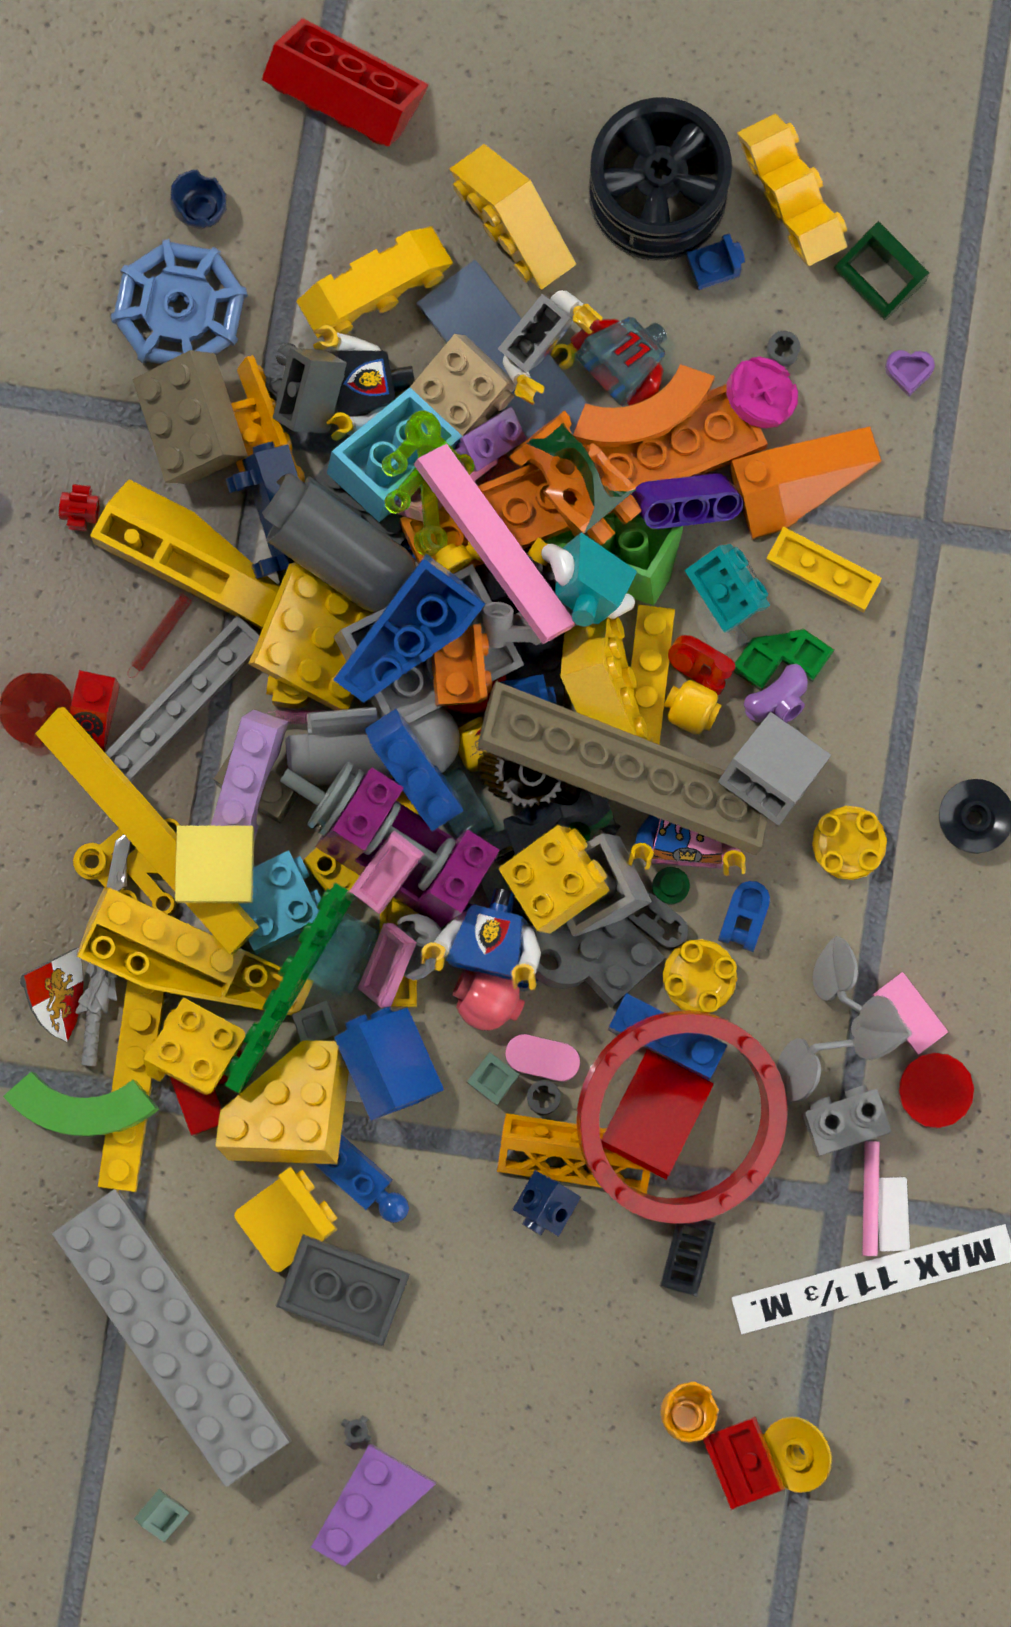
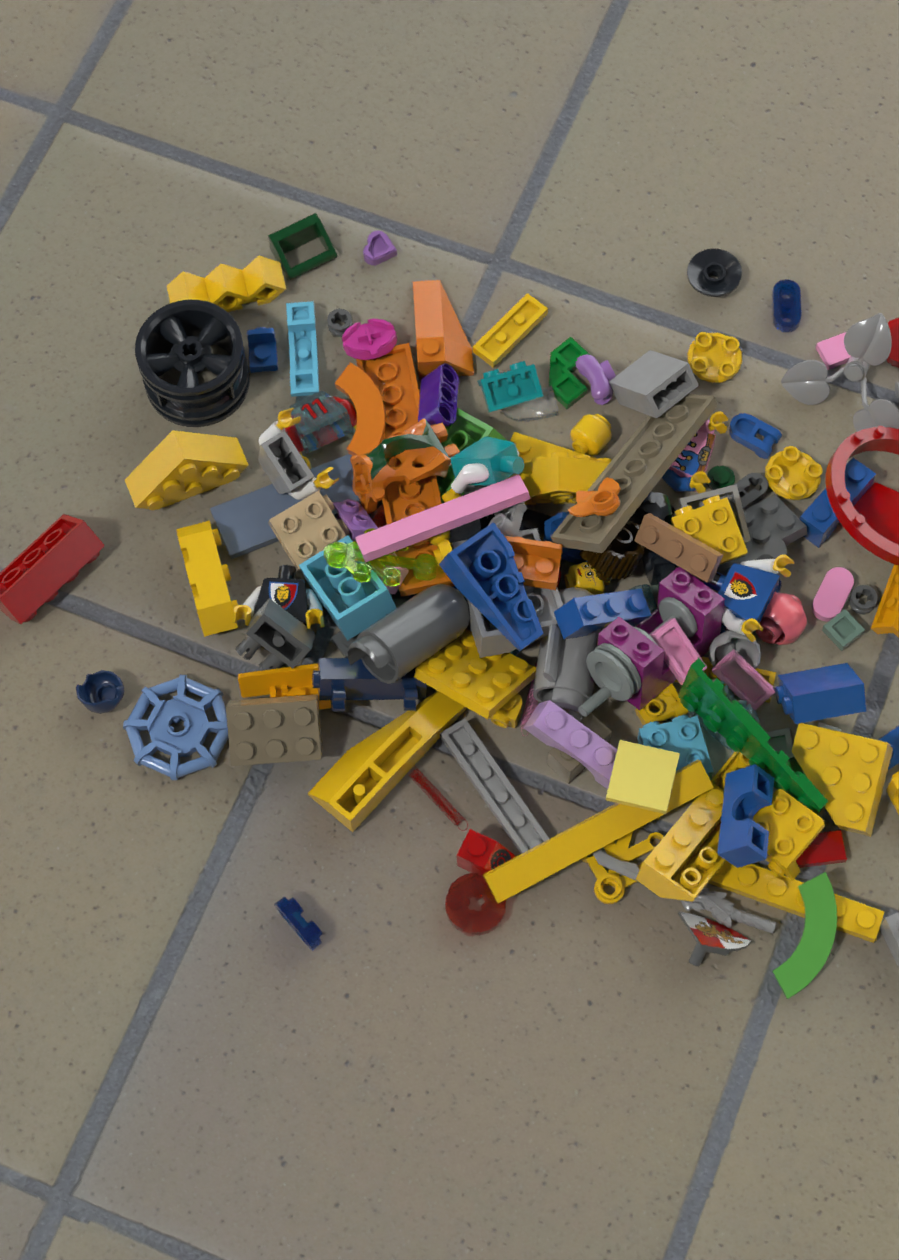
camera: 75 degrees left, 15 degrees down
red gear [59,484,100,532] -> none
red plate [668,635,735,696] -> none
none -> medium azure slope [286,301,319,397]
none -> orange plate [568,477,621,517]
none -> medium nougat plate [634,513,723,582]
none -> blue arch [717,764,774,868]
none -> clear blue plate [772,279,802,332]

